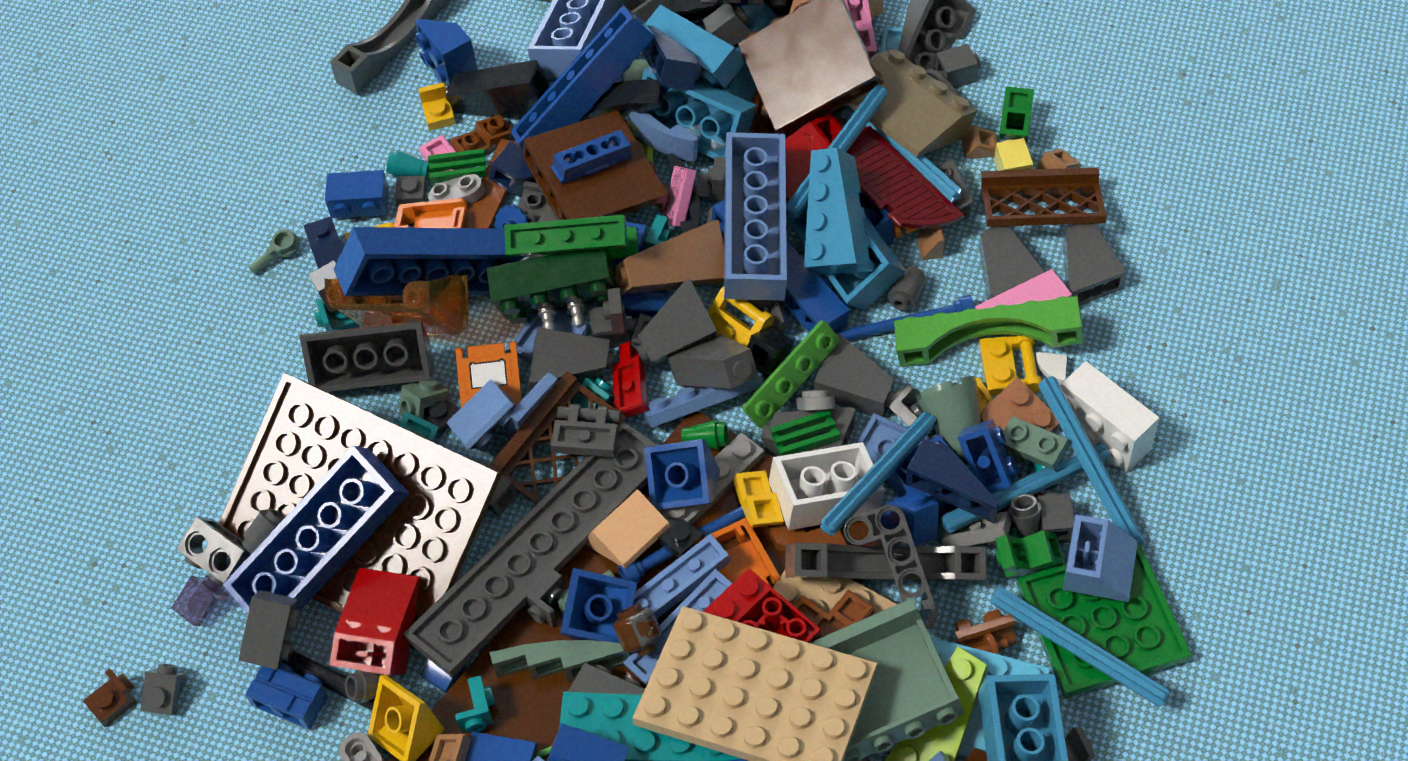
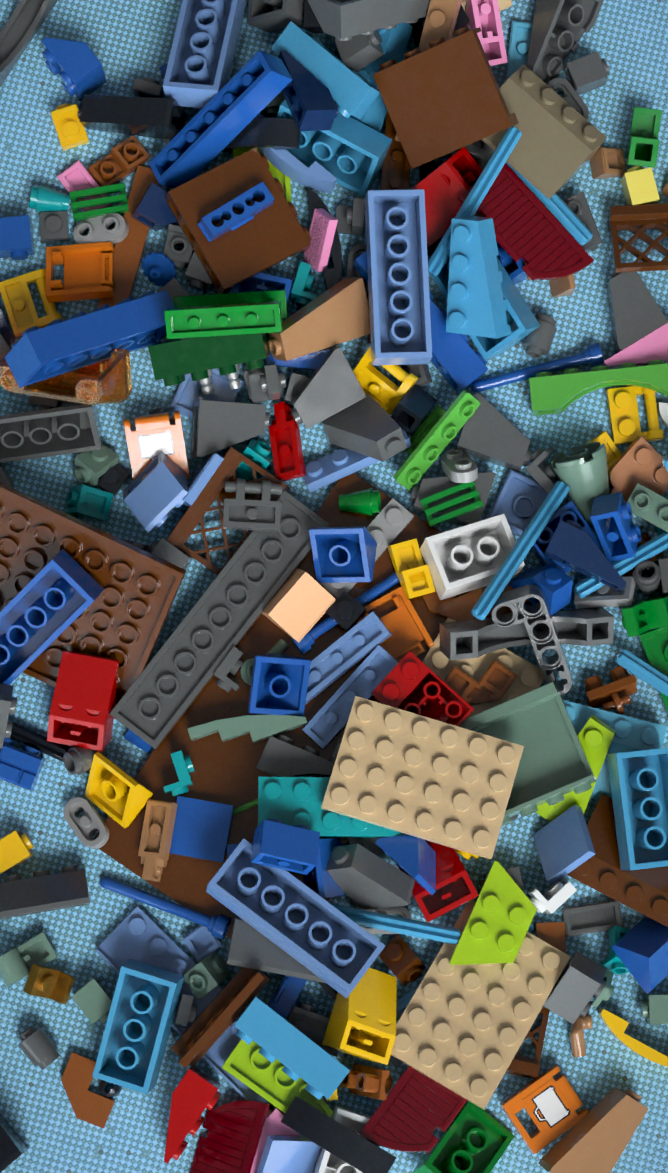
camera: 10 degrees left, 25 degrees up
reddish brown head [613,604,662,656] -> none

